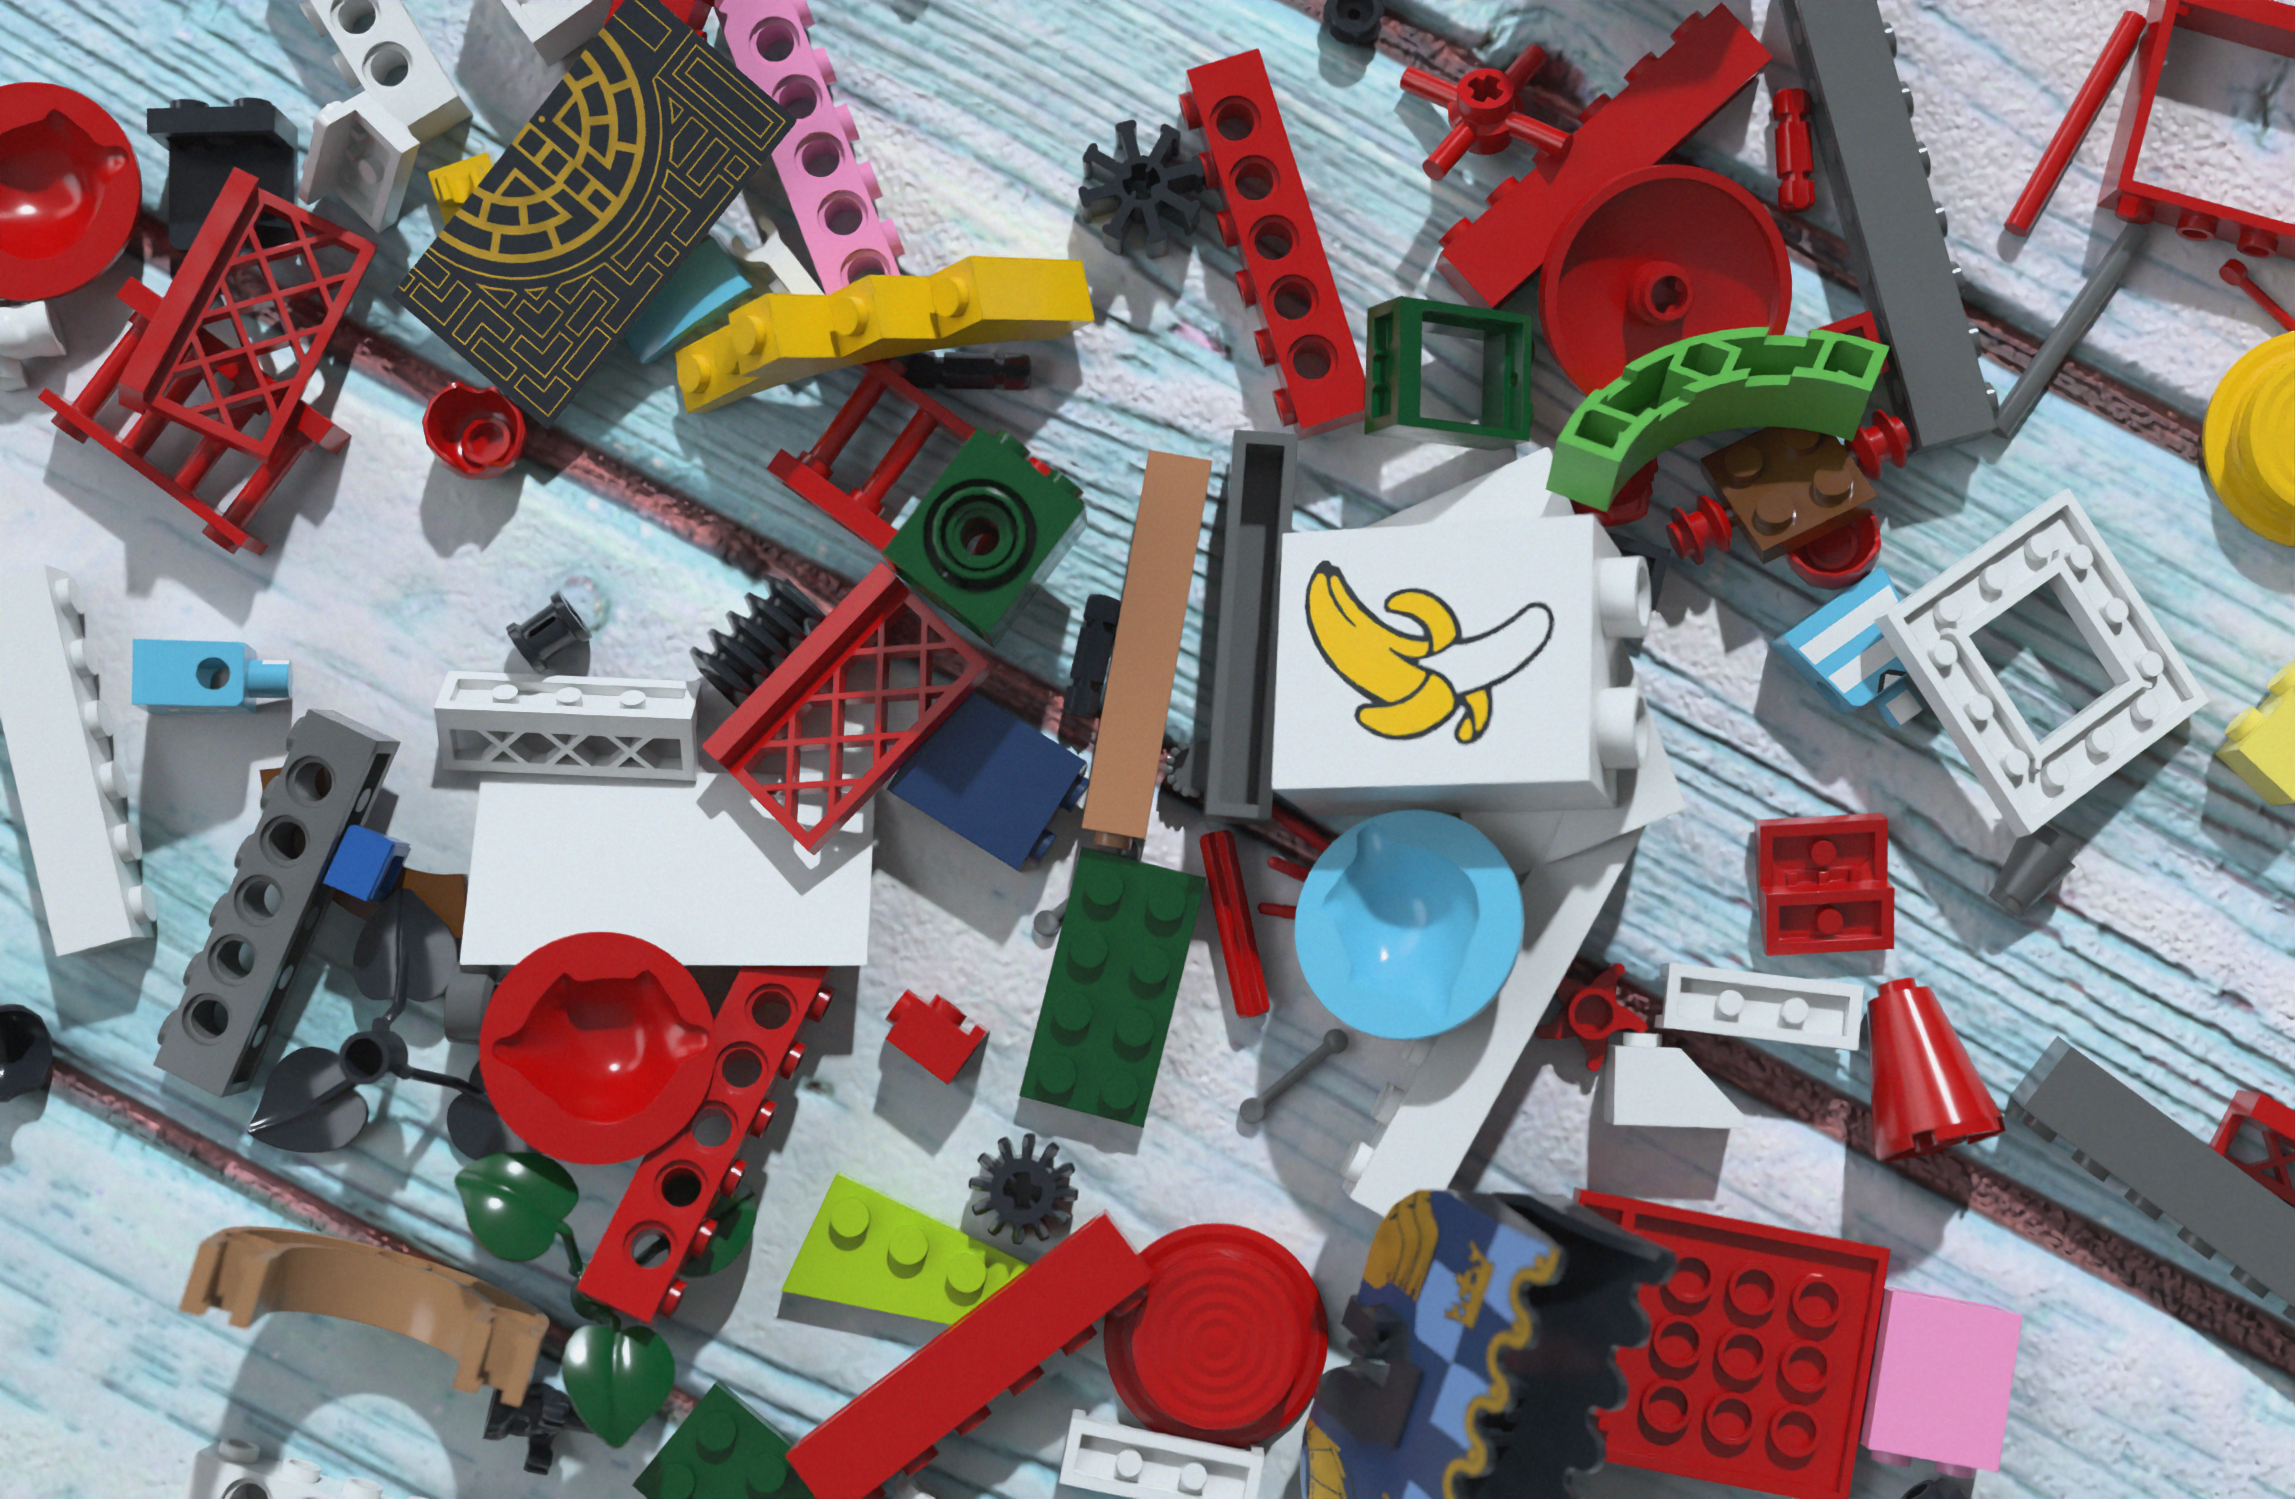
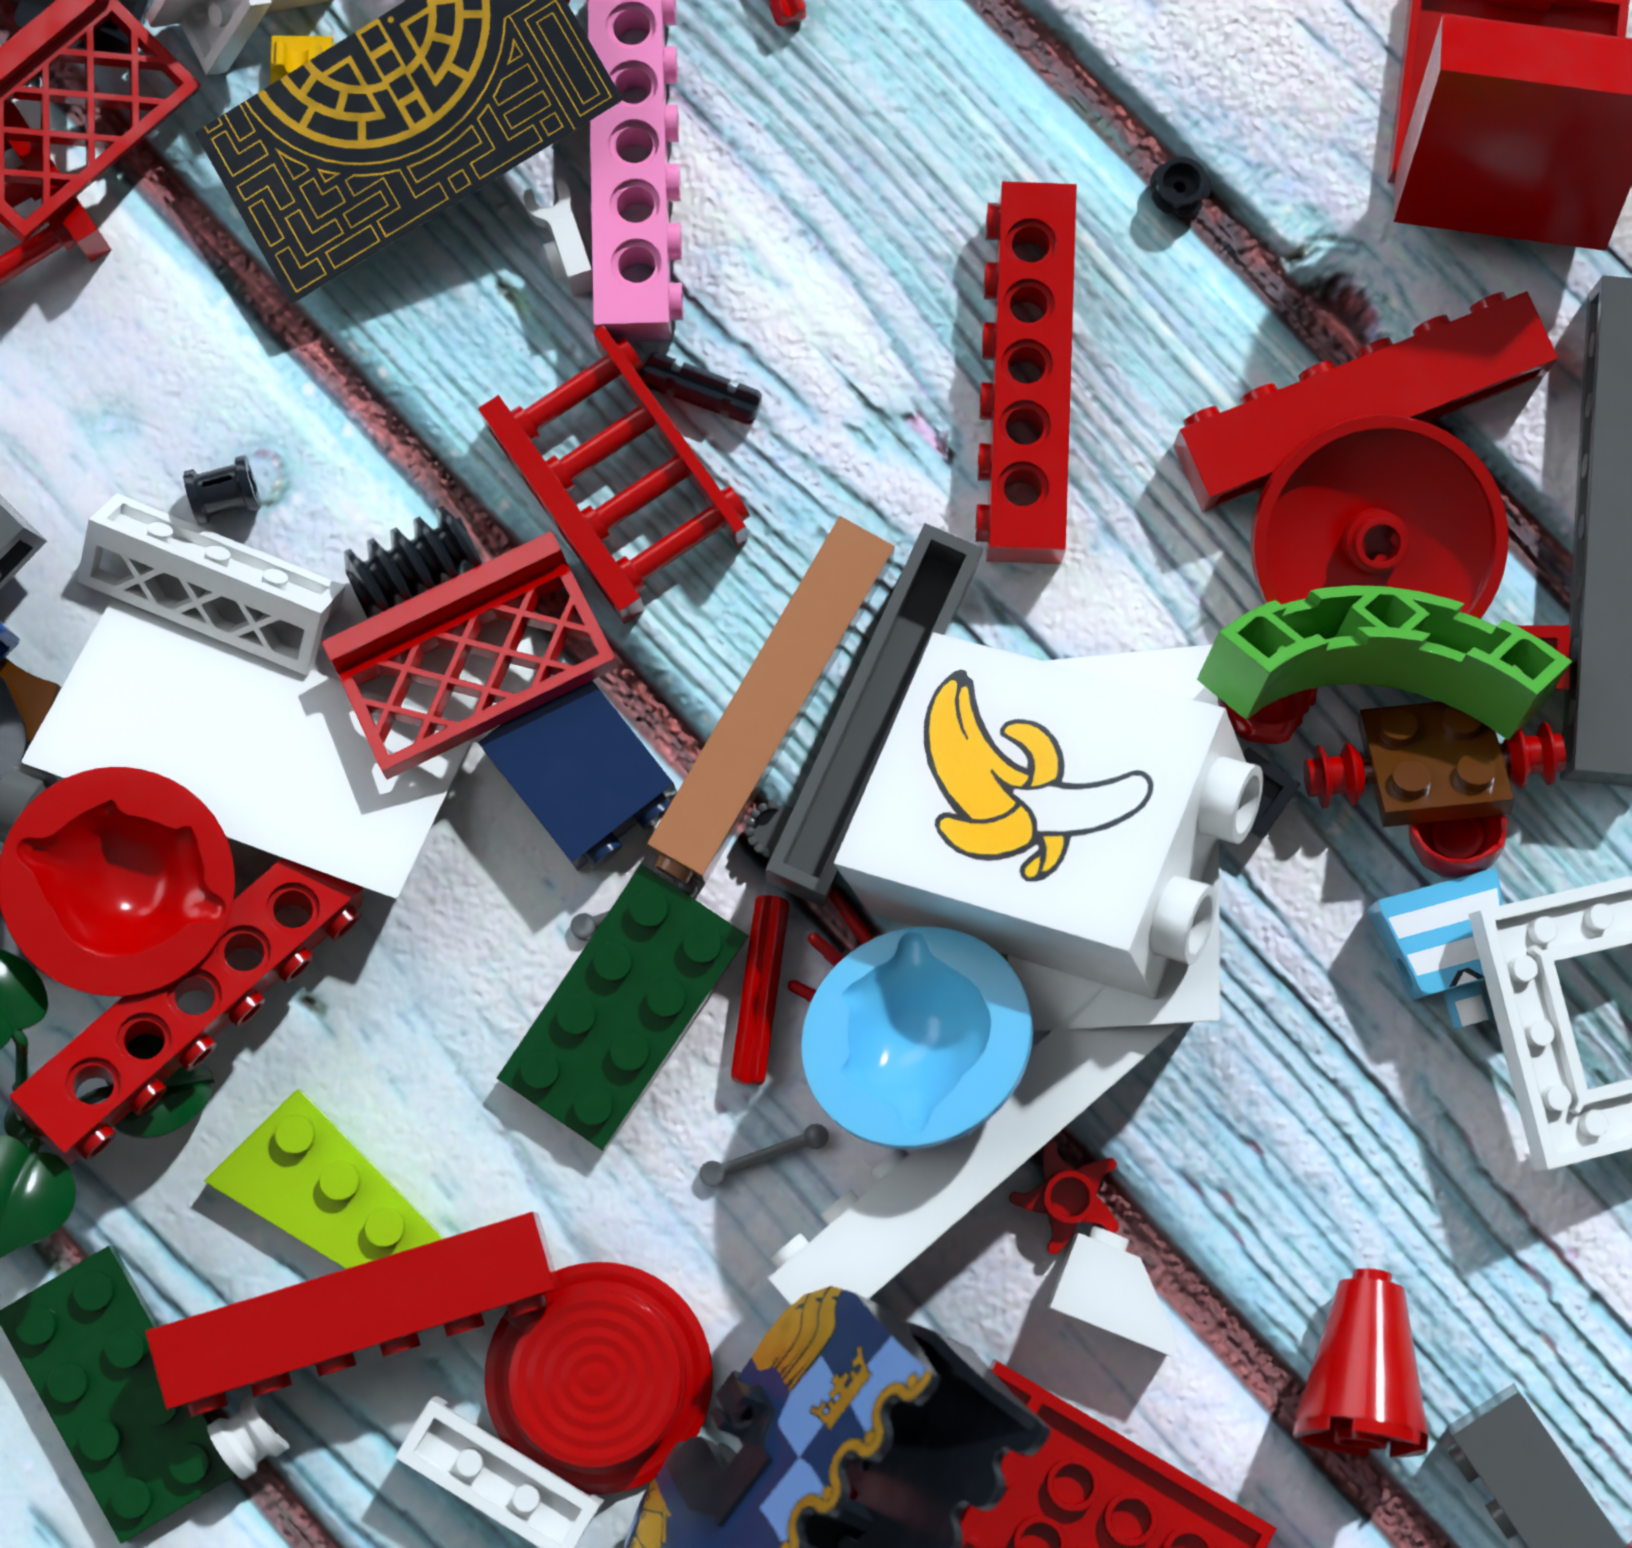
camera: 20 degrees right, 5 degrees down
red hair [422,382,529,480] -> none
medium azure slope [624,237,754,364] -> none
yellow arch [674,256,1095,413] -> none
dark green brick [881,426,1088,648] -> none
red brick [885,989,990,1085] -> none
black gear [968,1133,1079,1245] -> none
black axle [1063,594,1121,719] -> none
black gear [1078,120,1204,259] -> none
dark green window [1364,296,1535,451] -> none
red bar [1400,44,1573,181] -> none
white container [1654,963,1864,1051] -> none
red slope [1754,813,1895,956] -> none
red axle [1772,88,1815,213] -> none
dark grey cone [1988,824,2080,918] -> none

